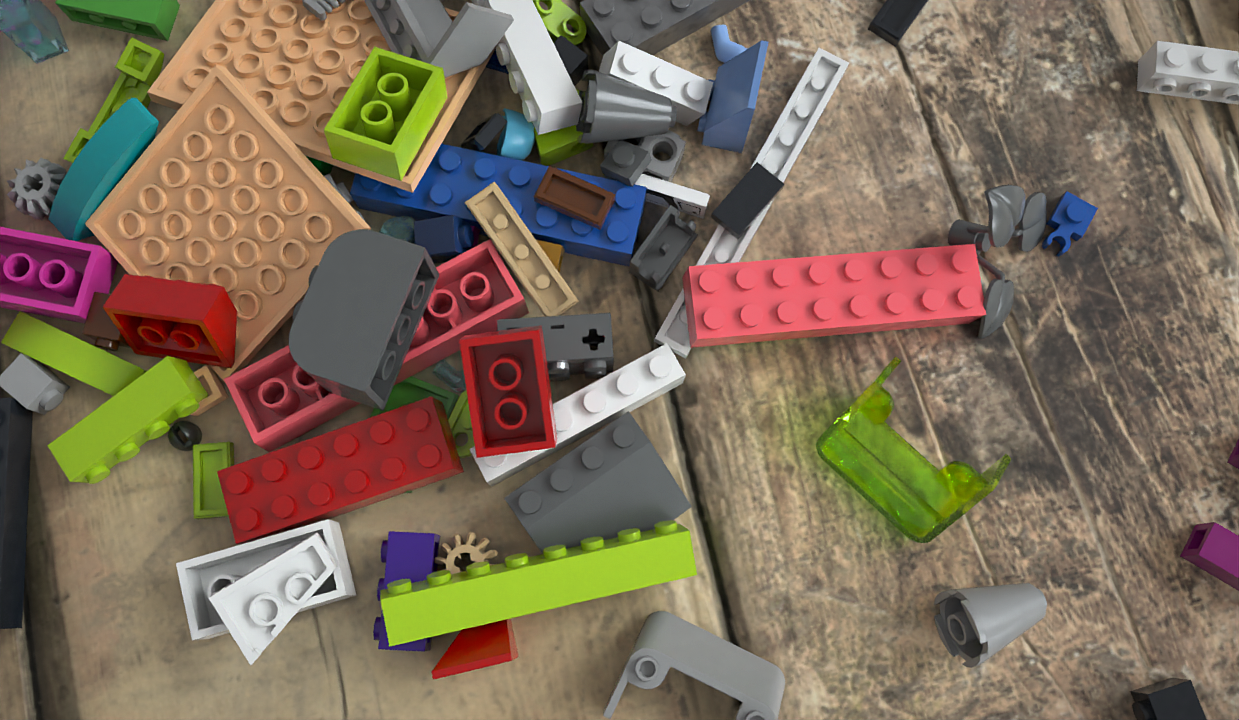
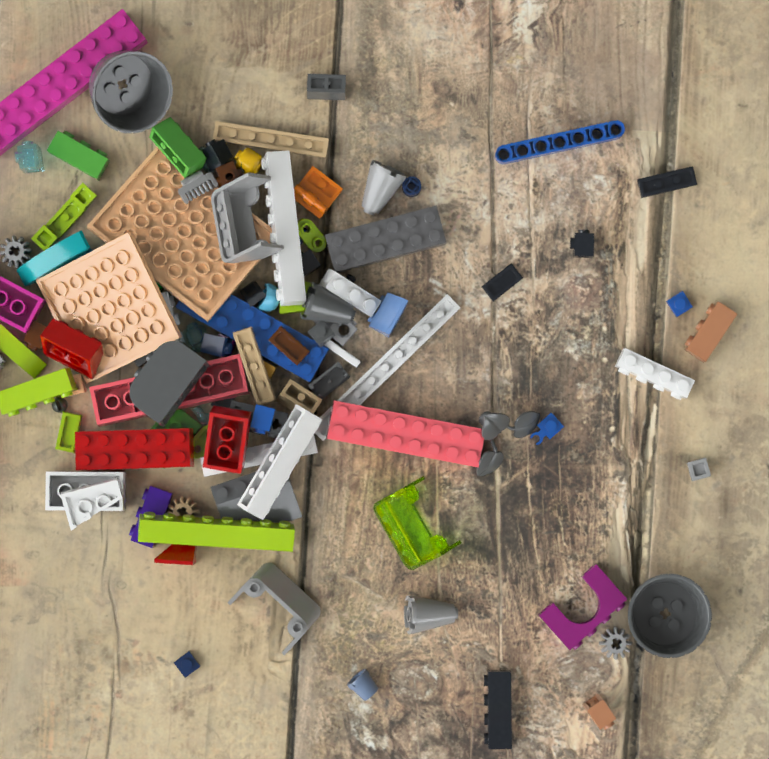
camera: 15 degrees right, 10 degrees up
lime brick [324,47,448,181] -> none
light blue arm [710,25,748,63] -> none
black tile [711,162,784,239] -> none
none -> white brick [237,404,322,520]
none -> blue brick [250,404,276,435]
none -> tan brick [276,379,322,414]

